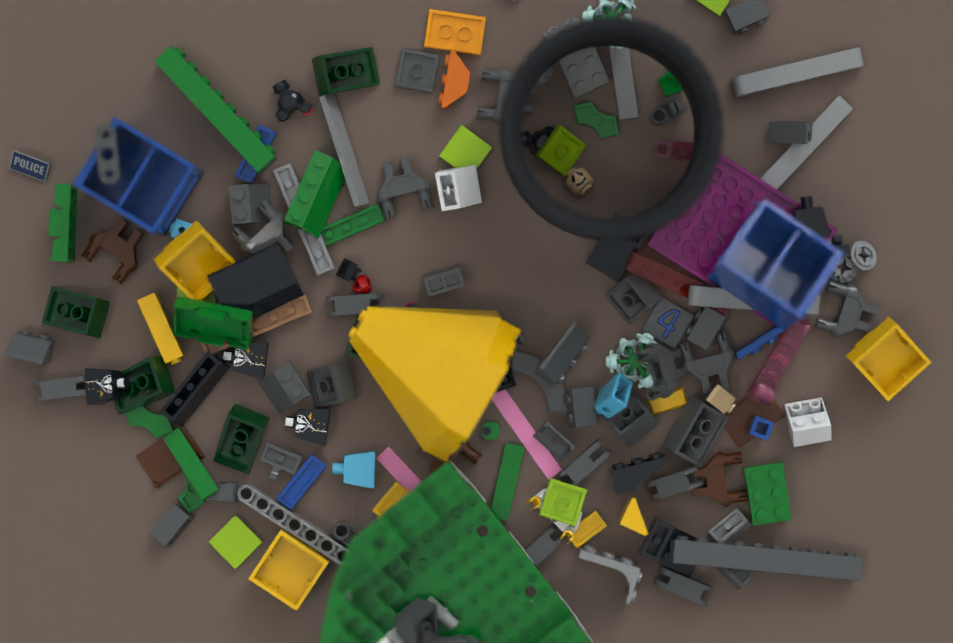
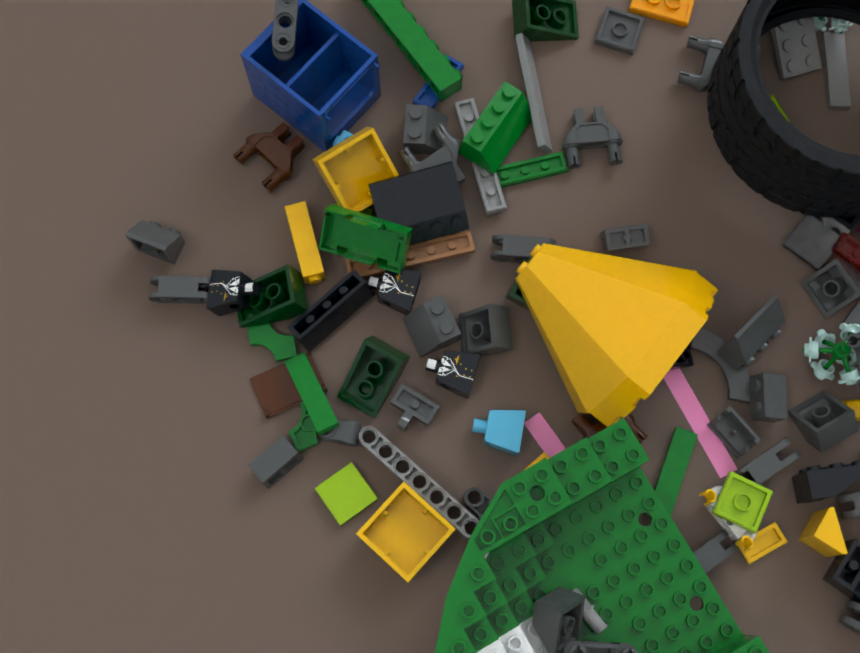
camera: 10 degrees right, 15 degrees down
slope [9,150,52,182] -> none
dark green slope [42,287,110,339] -> none
green piece [48,184,78,263] -> none
black animal [272,80,313,122] -> none
blue plate [276,454,327,511] -> none
black tile [336,258,362,282] -> none
red tile [353,274,372,294] -> none
white slope [435,165,482,211] -> none
orange slope [438,50,470,109] -> none
lime tile [439,125,492,168] -> none
green tile [481,421,500,441] -> none
green tile [573,101,619,139] -> none
light grey bracket [577,545,642,605] -> none
medium azure torso [594,372,633,418] -> none

